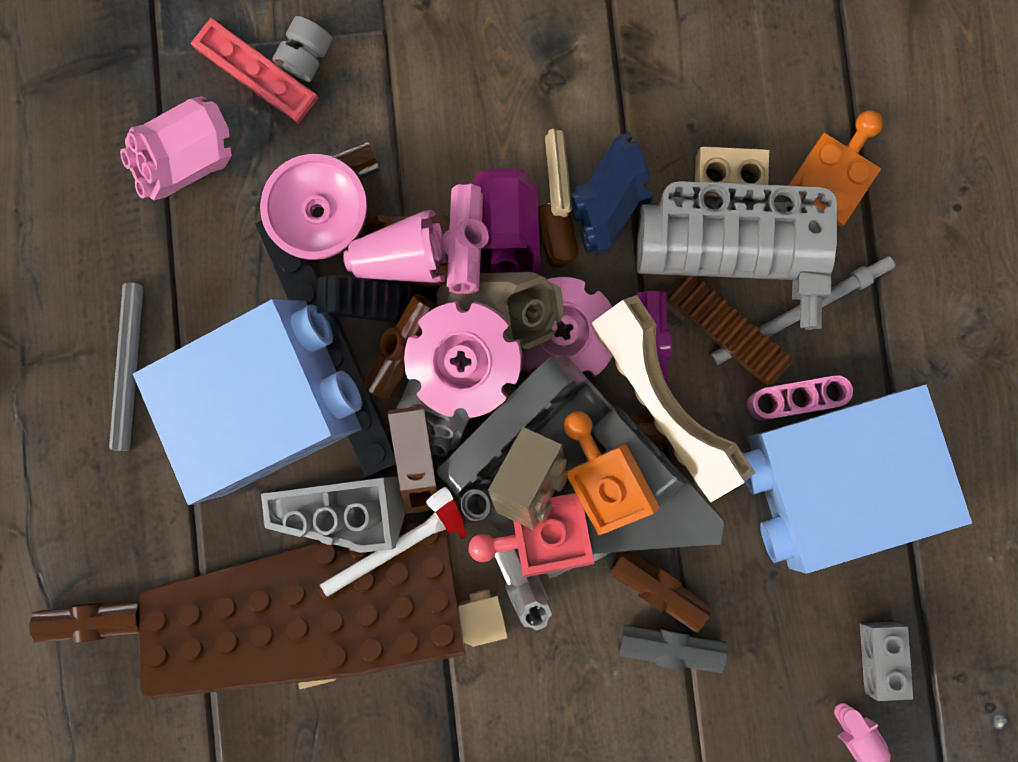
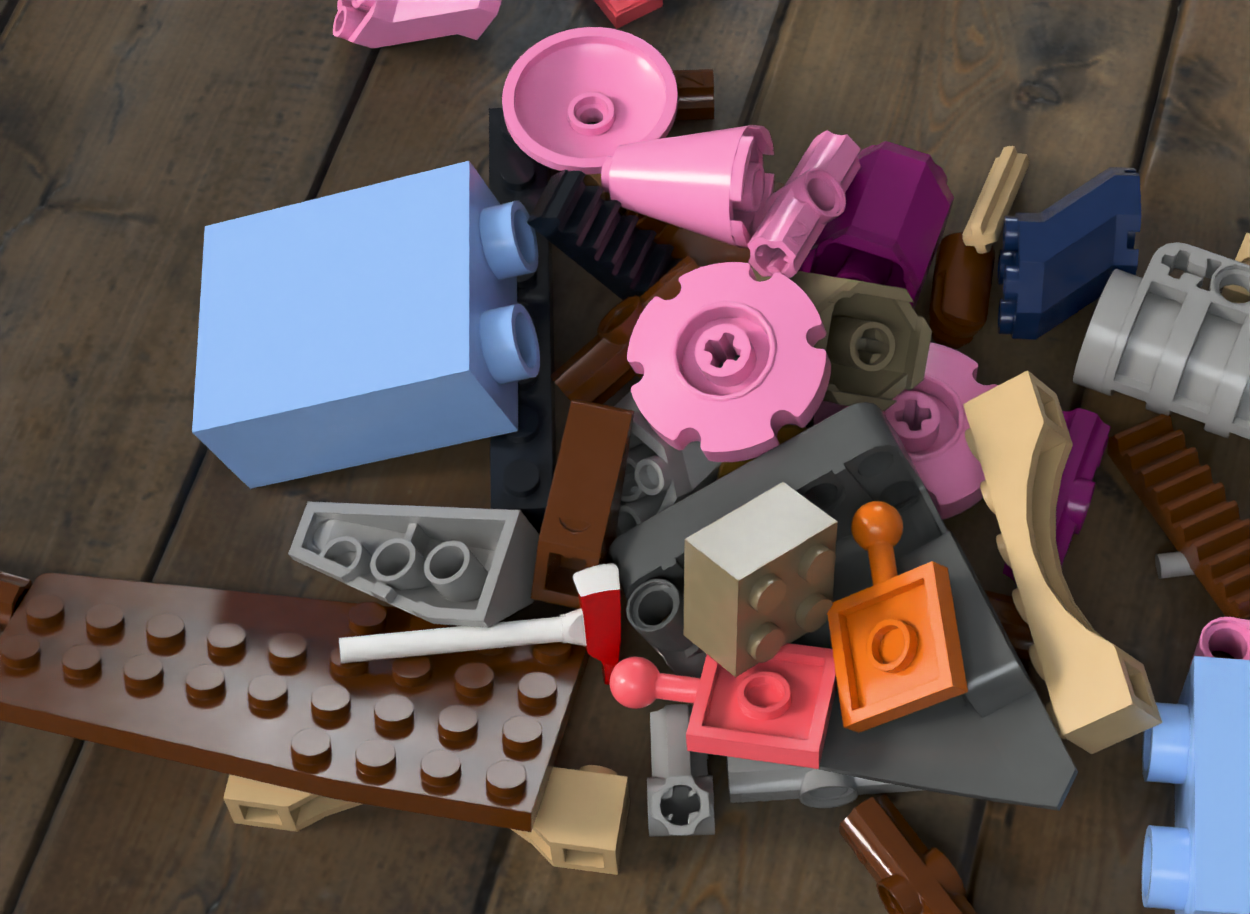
camera: 25 degrees right, 25 degrees down
light grey axle [109,282,143,451] -> none

